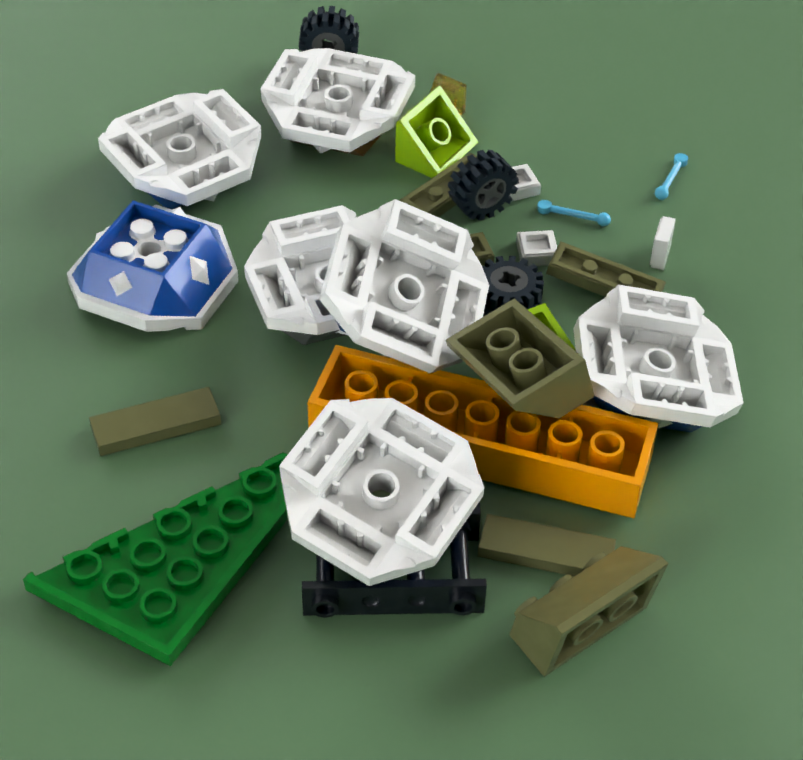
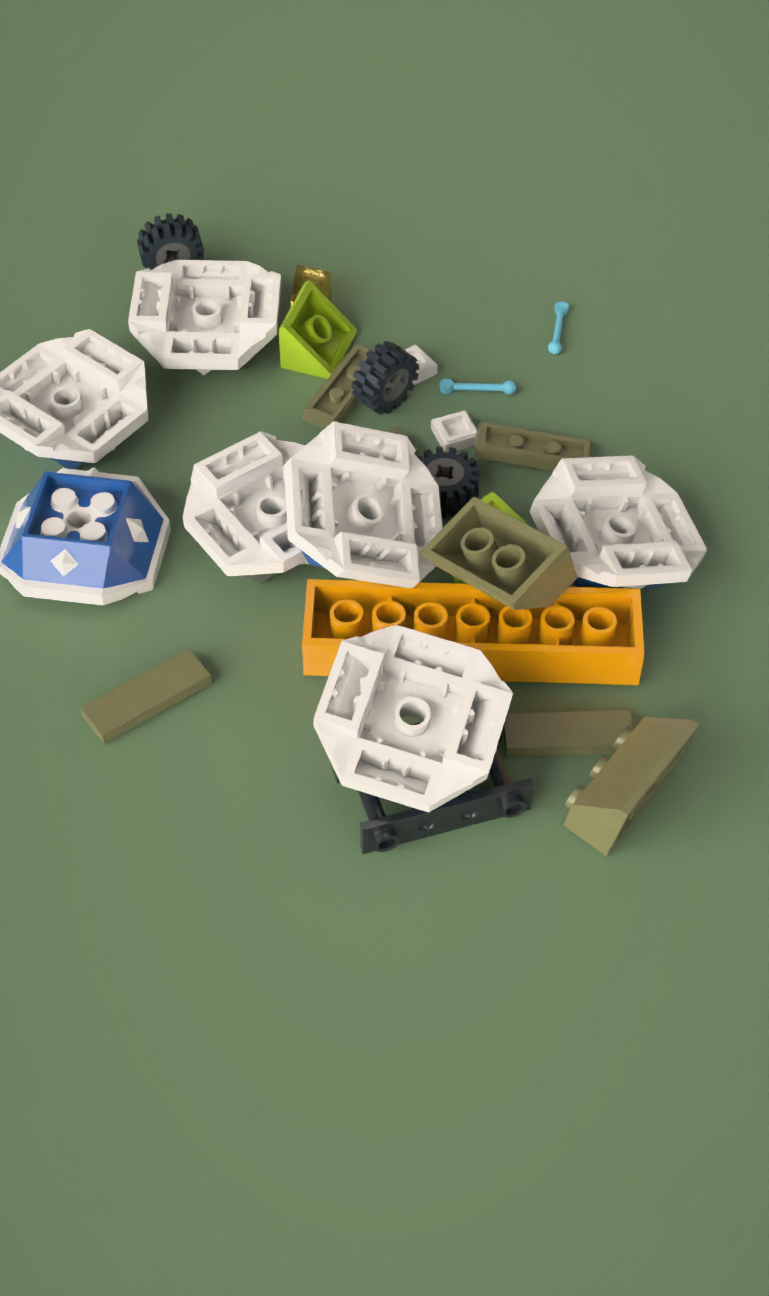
camera: 15 degrees left, 5 degrees up
green wing [23,452,288,666] -> none
white tile [650,216,676,270] -> none

